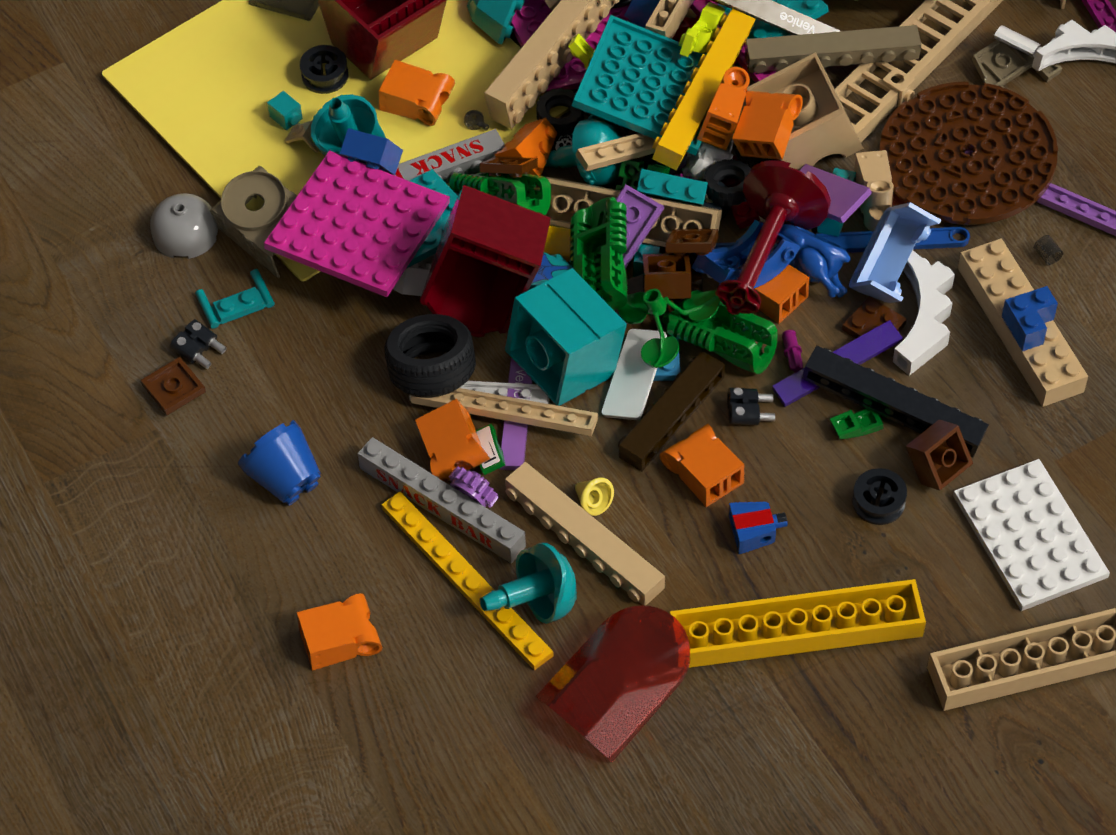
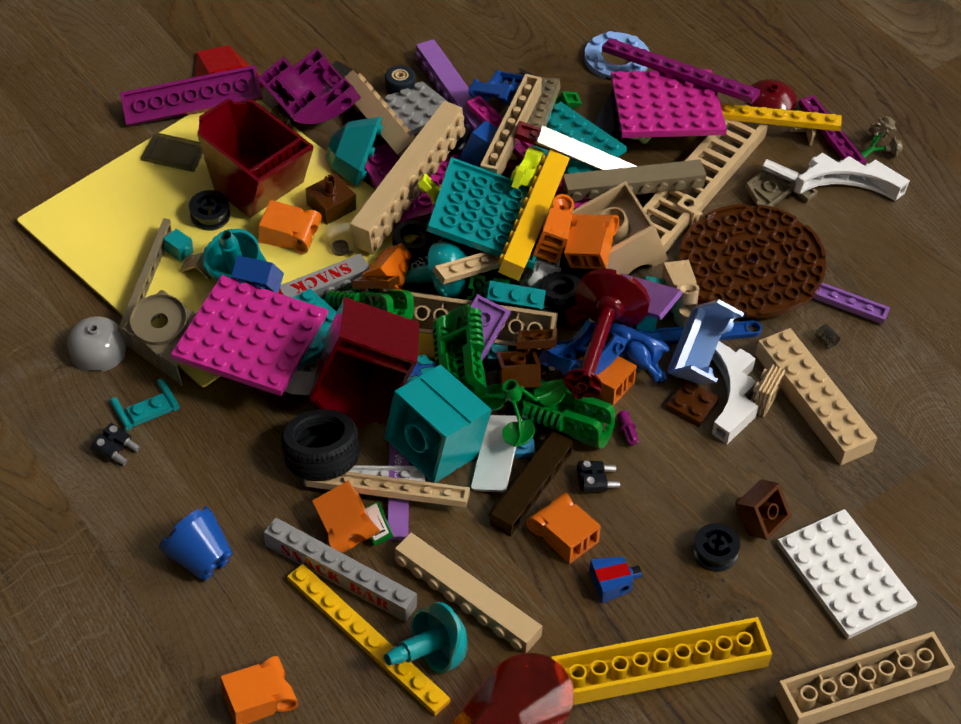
camera: 10 degrees left, 5 degrees down
reddish brown plate [141,357,206,415] -> none
medium lavender gear [449,466,499,508] -> none
light yellow hat [575,478,614,516] -> none
dark purple tile [772,320,903,407] -> none
black brick [802,345,989,458] -> none
green slope [830,409,884,439] -> none
blue brick [1002,286,1058,351] -> none
none -> dark tan tile [118,218,172,332]
none -> reddish brown brick [306,173,356,225]
none -> tan brick [751,364,785,417]

